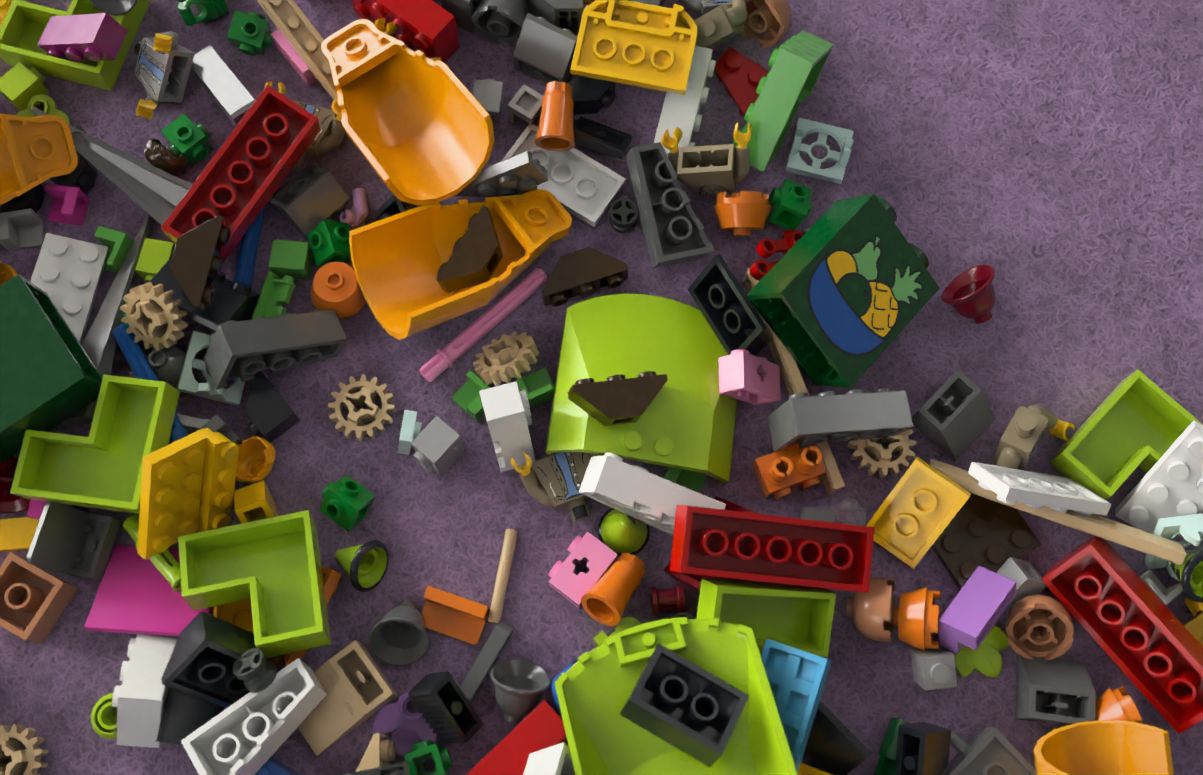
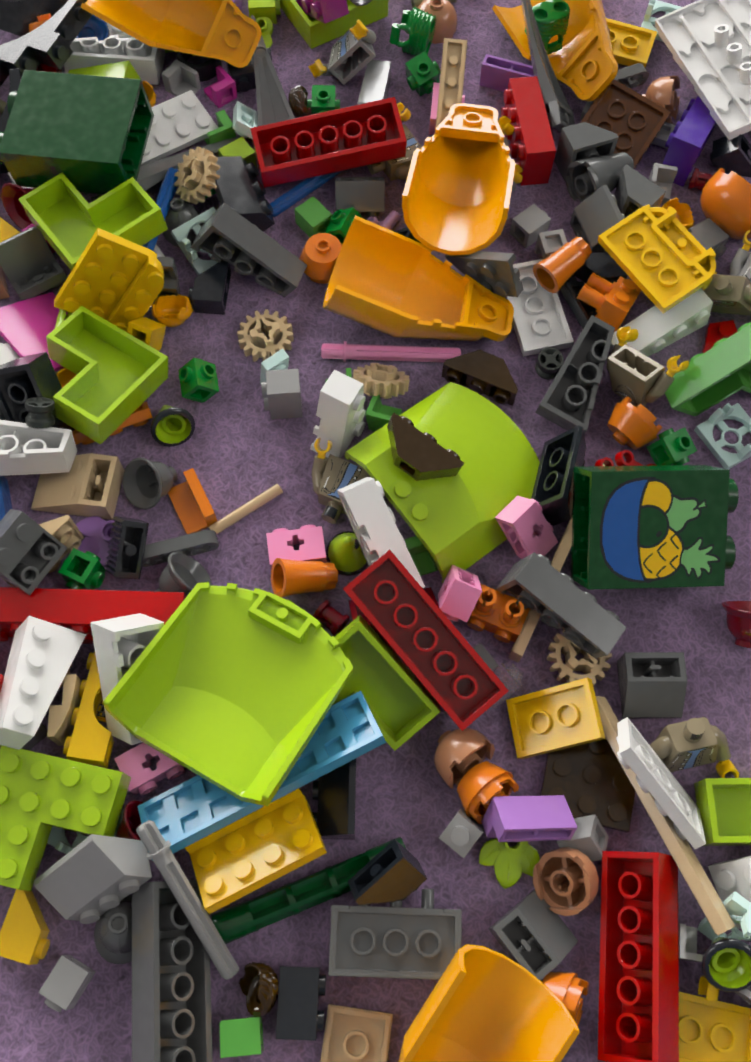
camera: 45 degrees right, 5 degrees down
dark brown slope [169,216,231,312] -> none
bright green hinge [251,271,296,320] -> none
dark brown slope [436,206,503,293] -> none
black slope [620,643,749,767] -> none
none -> light aqua plate [233,101,258,139]
none -> bright pink brick [438,565,482,622]
none -> orange brick [576,272,641,332]

